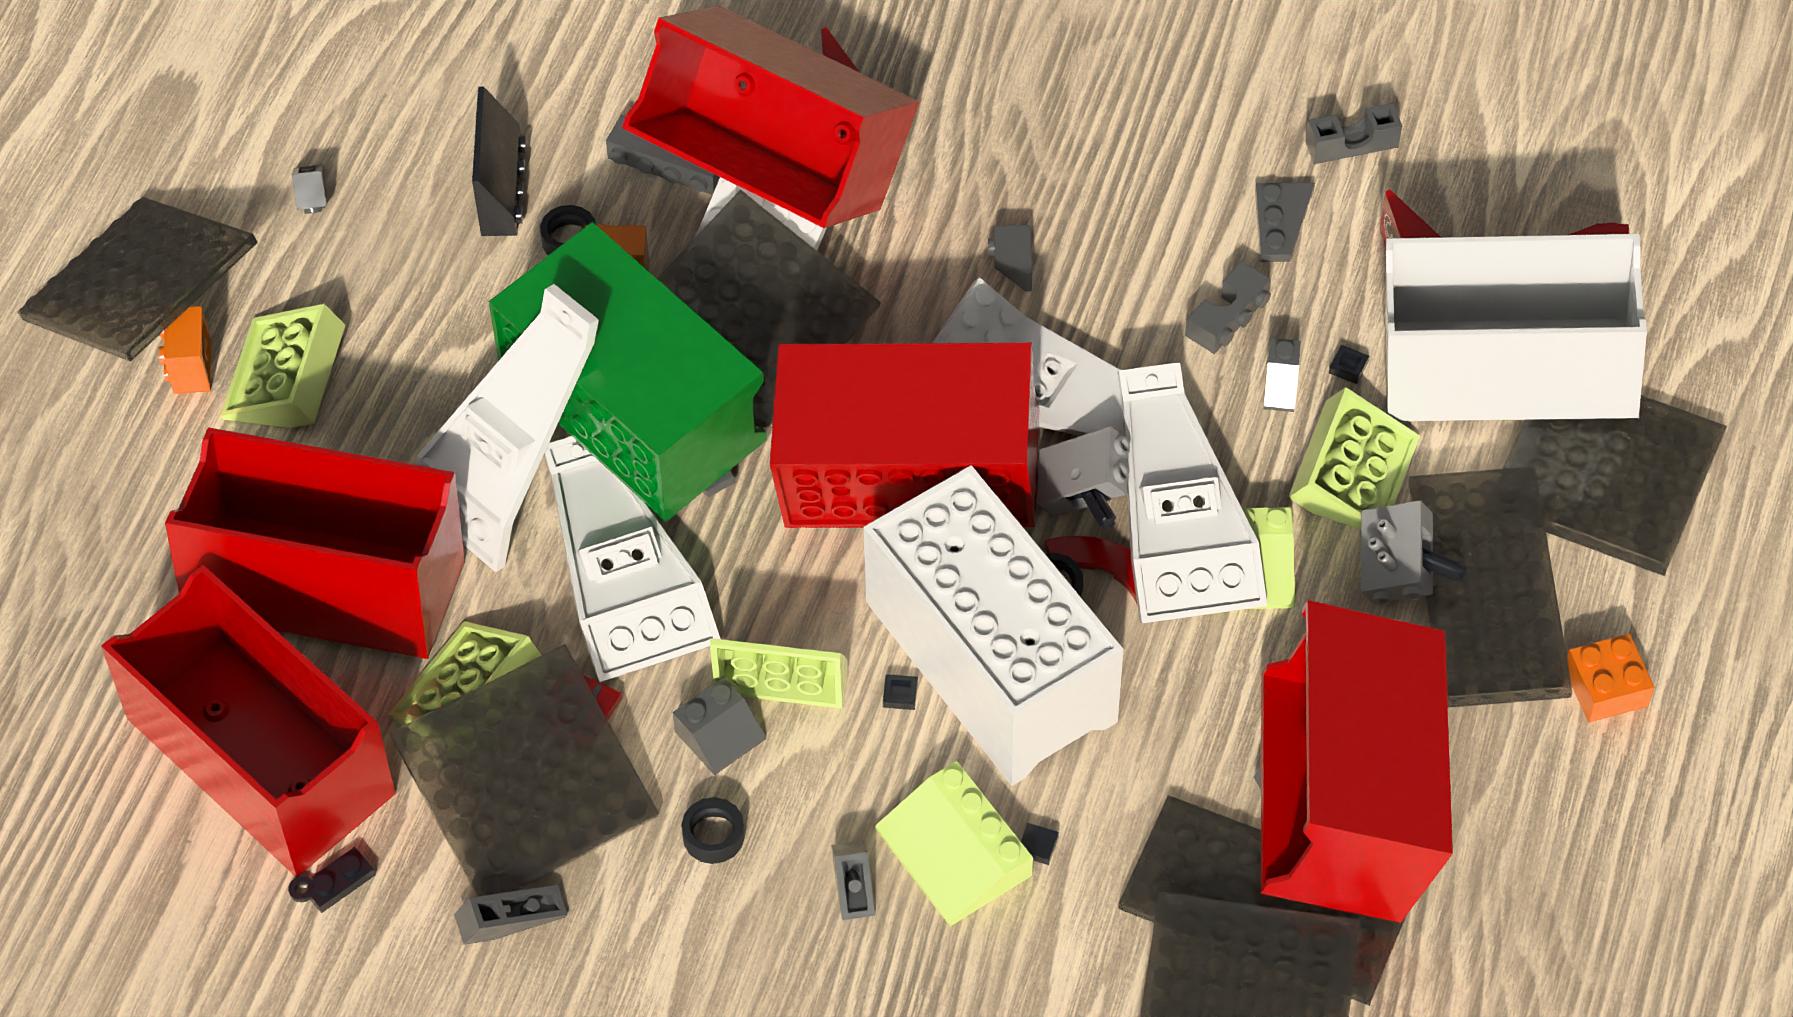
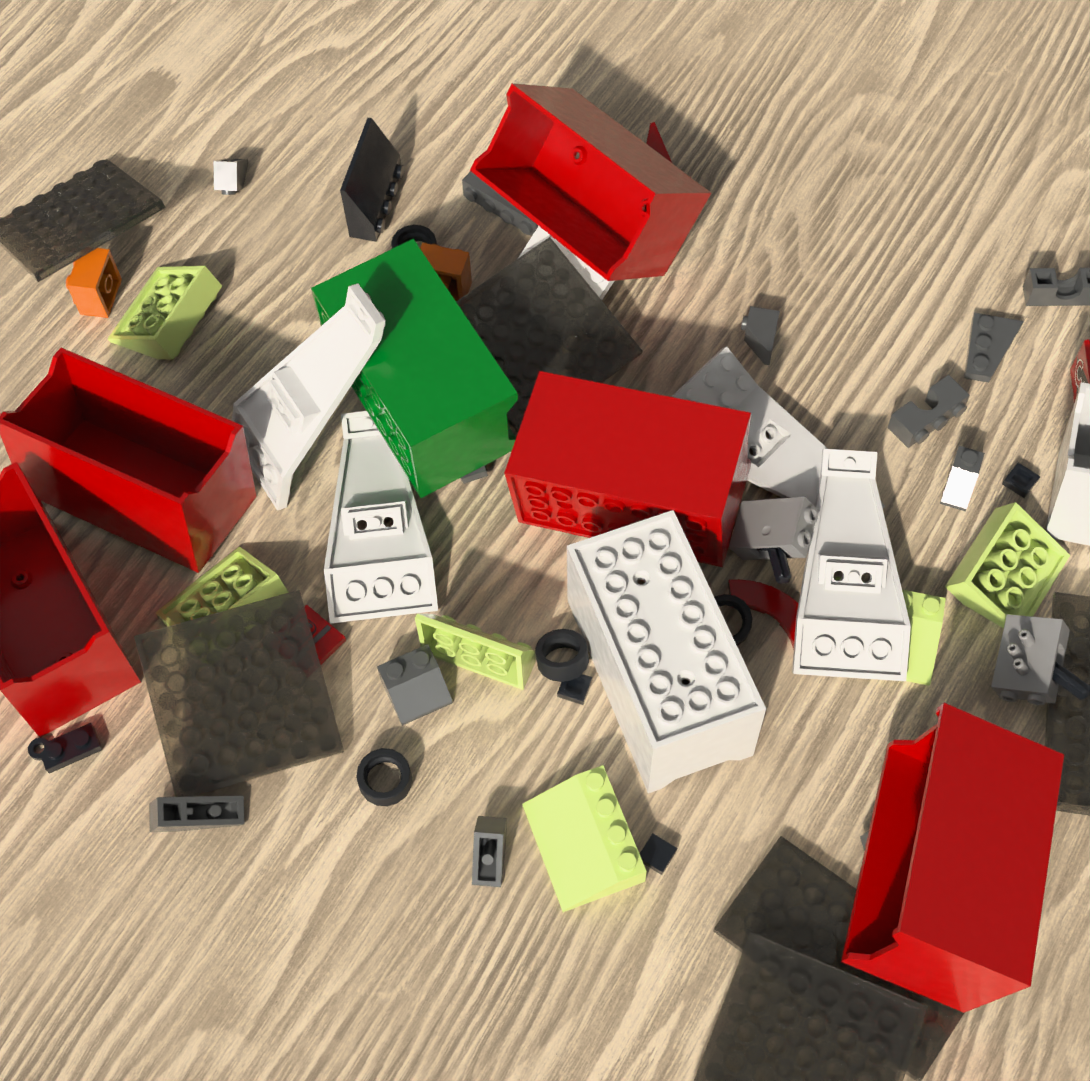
camera: 15 degrees right, 5 degrees up
none -> black tyre [535,629,589,682]

